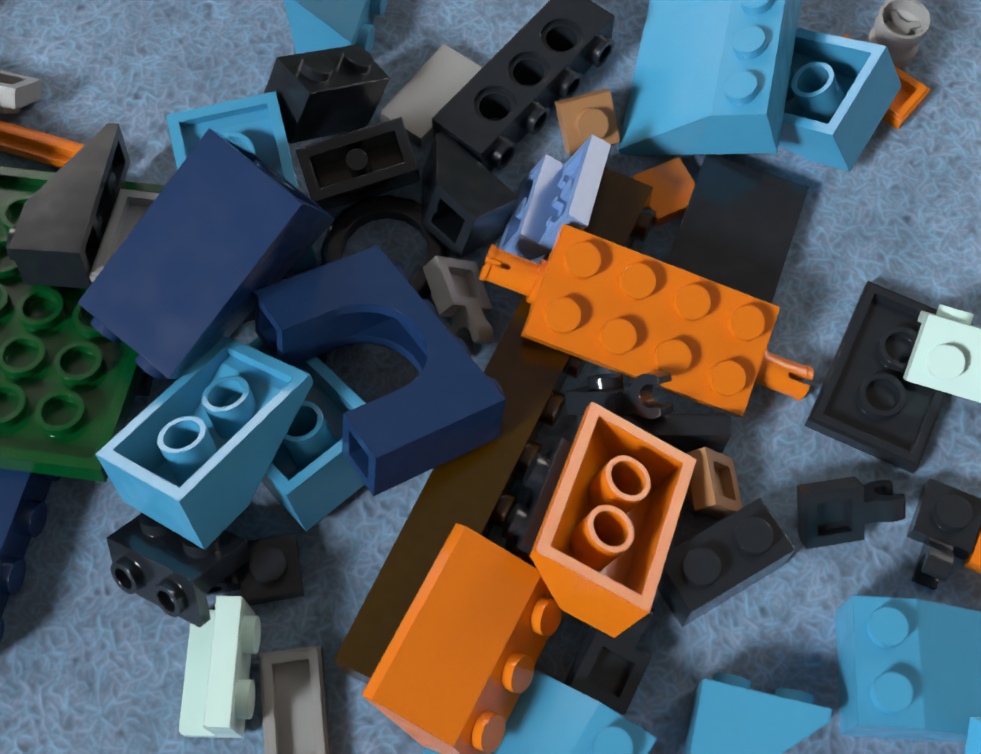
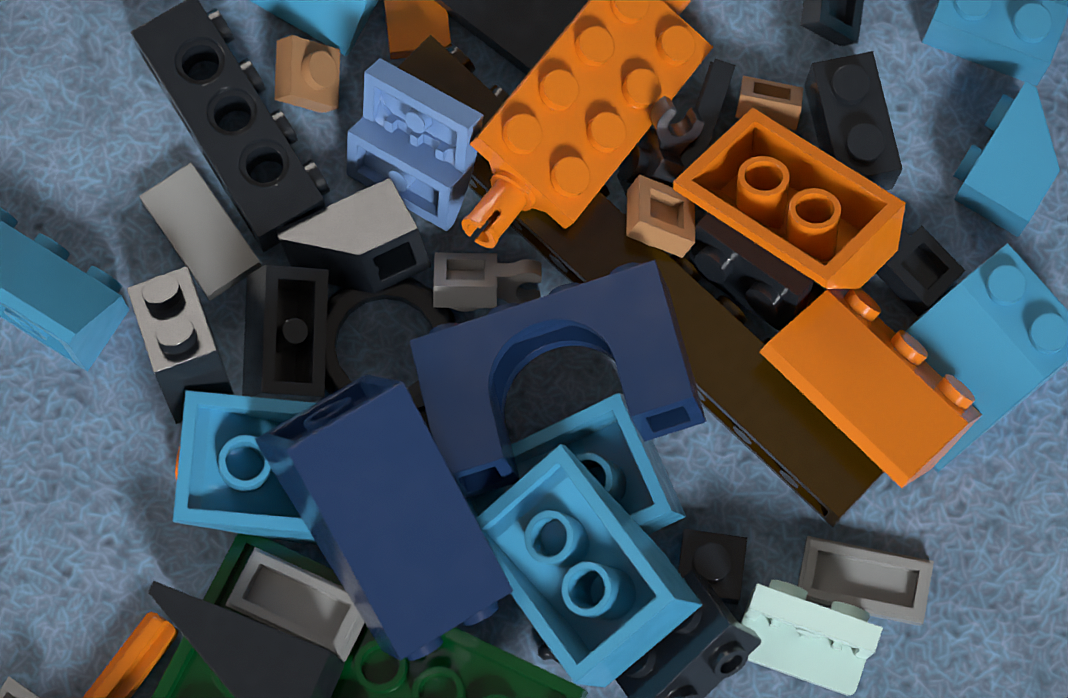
camera: 75 degrees left, 10 degrees up
none -> medium nougat plate [626,175,695,258]

